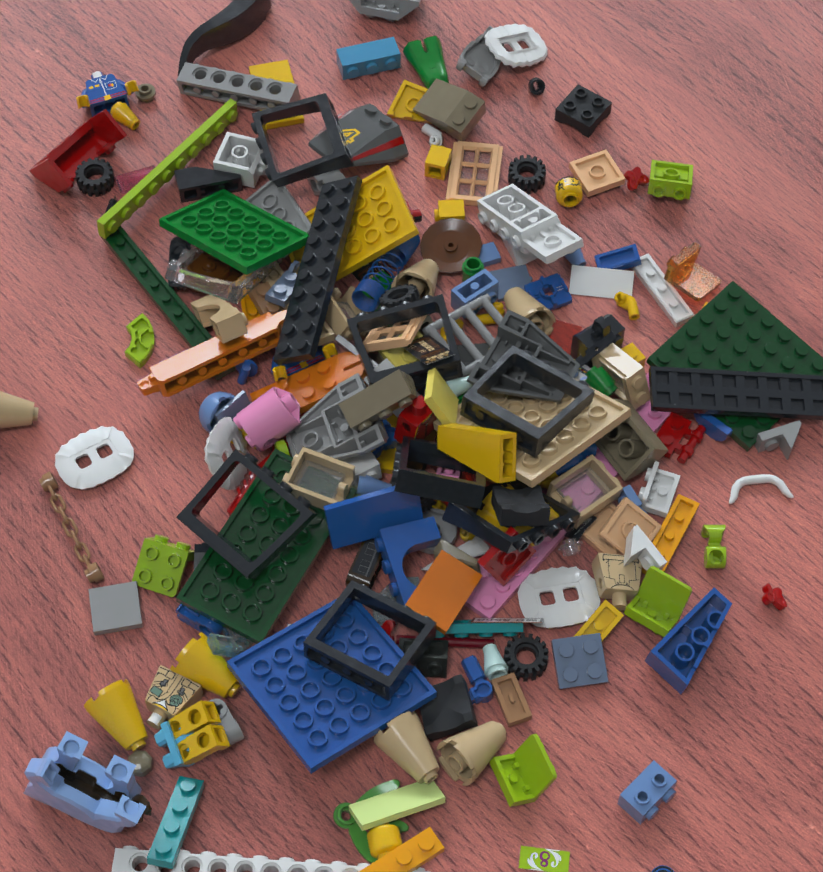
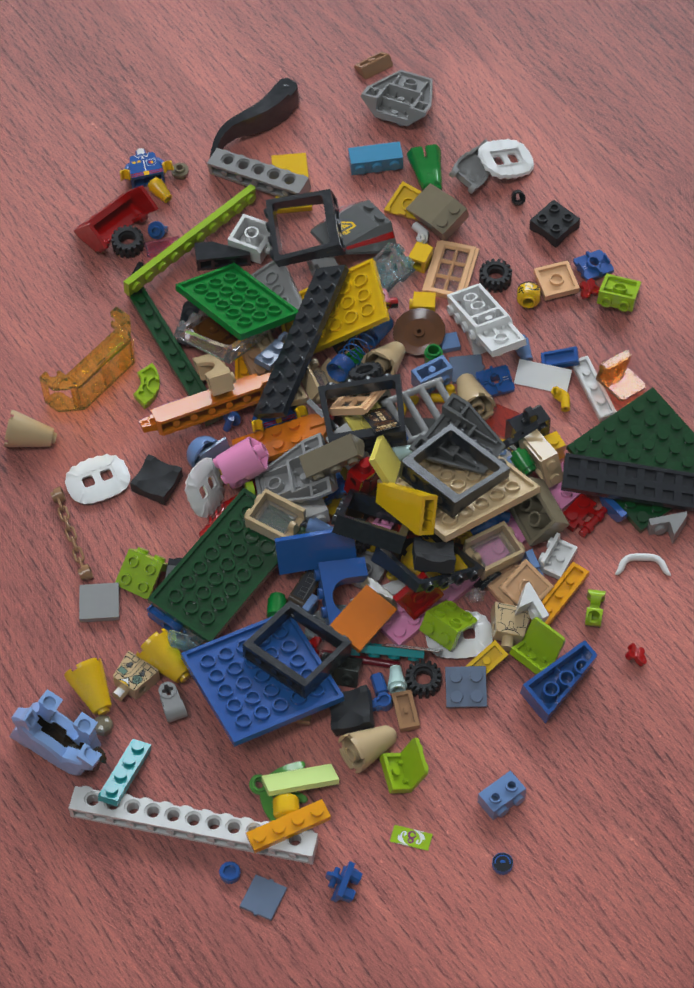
camera: 10 degrees right, 0 degrees up
yellow hips [154,700,230,769] -> none
black windscreen [176,449,318,579] -> none
tan cone [374,711,440,784] -> none
none -> clear yellow windscreen [39,306,135,412]
none -> black brick [130,454,183,505]
none -> blue plate [148,221,168,239]
none -> green brick [266,592,287,618]
none -> medium blue tile [302,594,318,615]
none -> clear light blue plate [373,242,415,292]
none -> lime bracket [419,600,477,651]
none -> blue piece [573,250,614,281]

